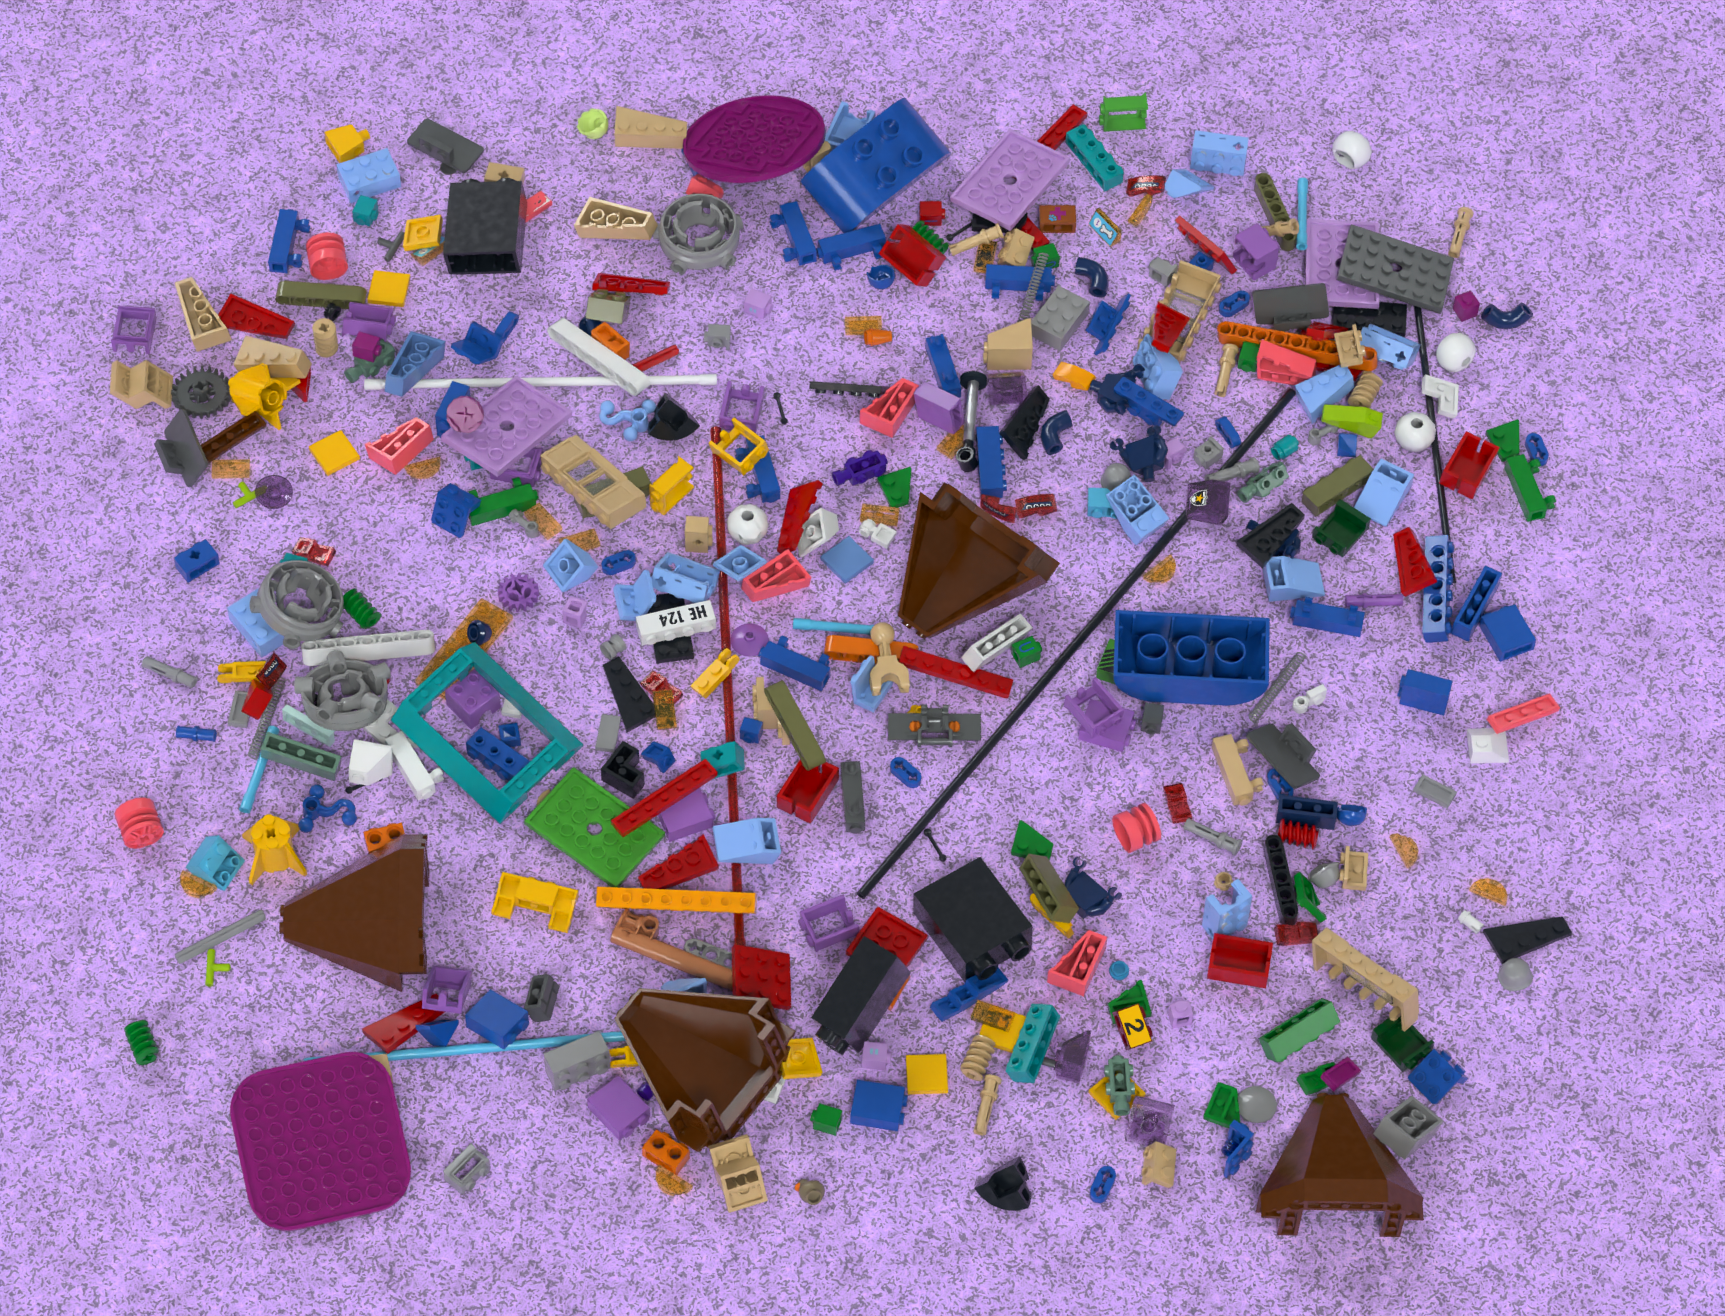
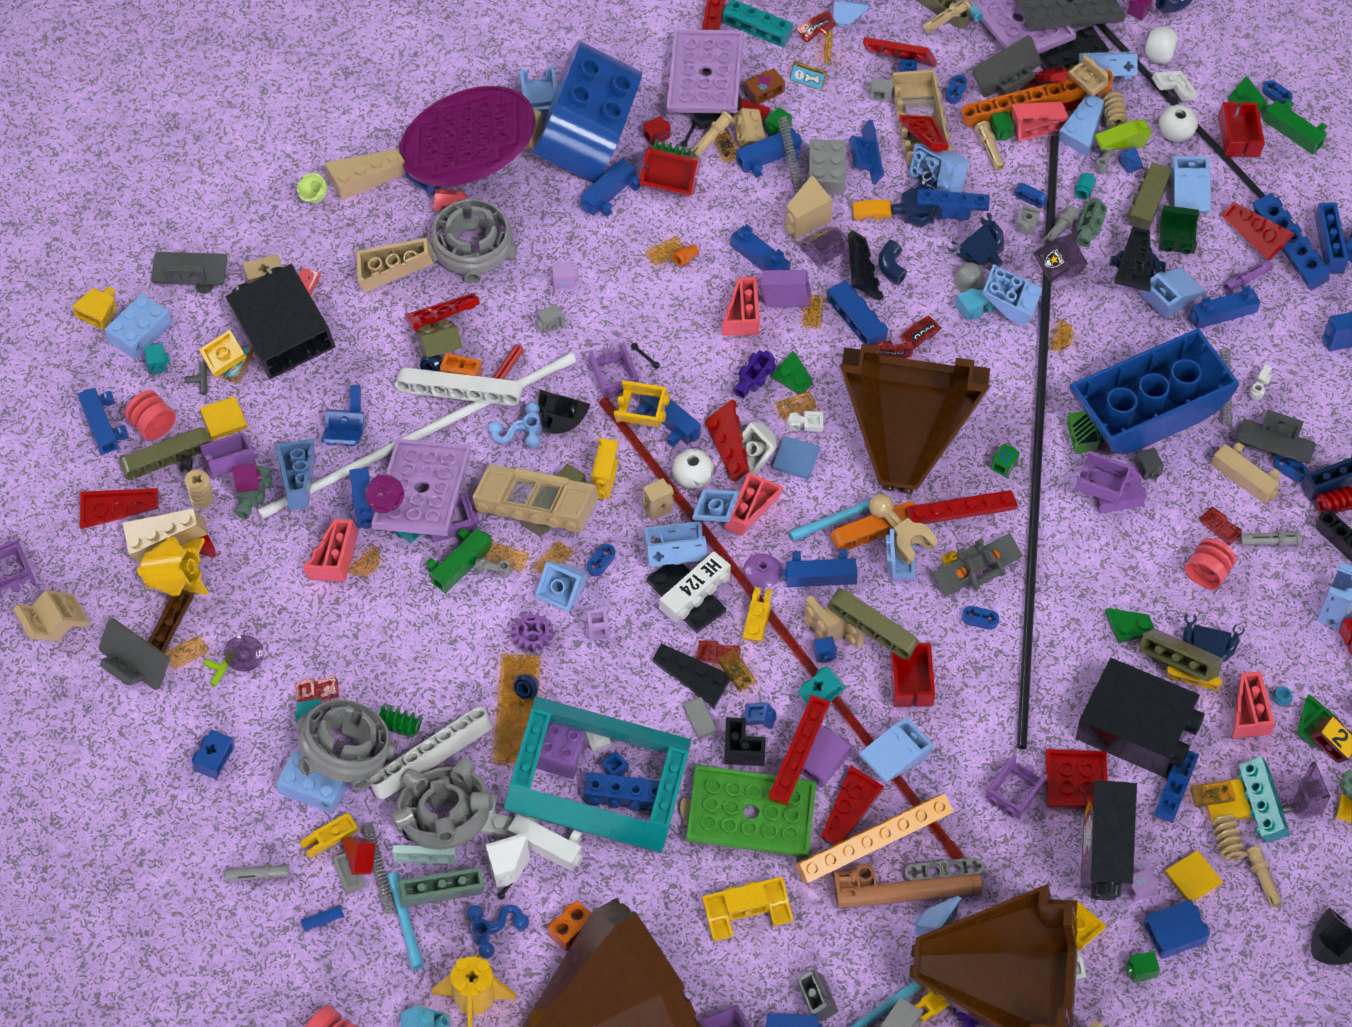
camera: 30 degrees left, 0 degrees up
dark grey gear [171,366,231,419] -> none
tan wedge [175,277,232,352] -> none
clear red slope [255,653,287,690] -> none
yellow tile [308,430,360,476] -> none
blue bracket [431,483,481,538] -> none
light grey wheel [600,634,627,660] -> none
light blue bracket [613,570,656,621] -> none
red plate [732,944,791,1010] -> none
blue brick [770,201,817,266] -> none
black wing [809,381,890,397] -> none
dark grey brick [840,761,865,834] -> none
blue hair [867,265,896,290] -> none
black hinge [924,828,947,862] -> none
piece [956,371,988,472] -> none
white brick [961,613,1032,672] -> none
dark blue cylinder [1075,257,1109,298] -> none
tan plate [1214,872,1233,891] -> none
medium lavender piece [1233,223,1280,280] -> none

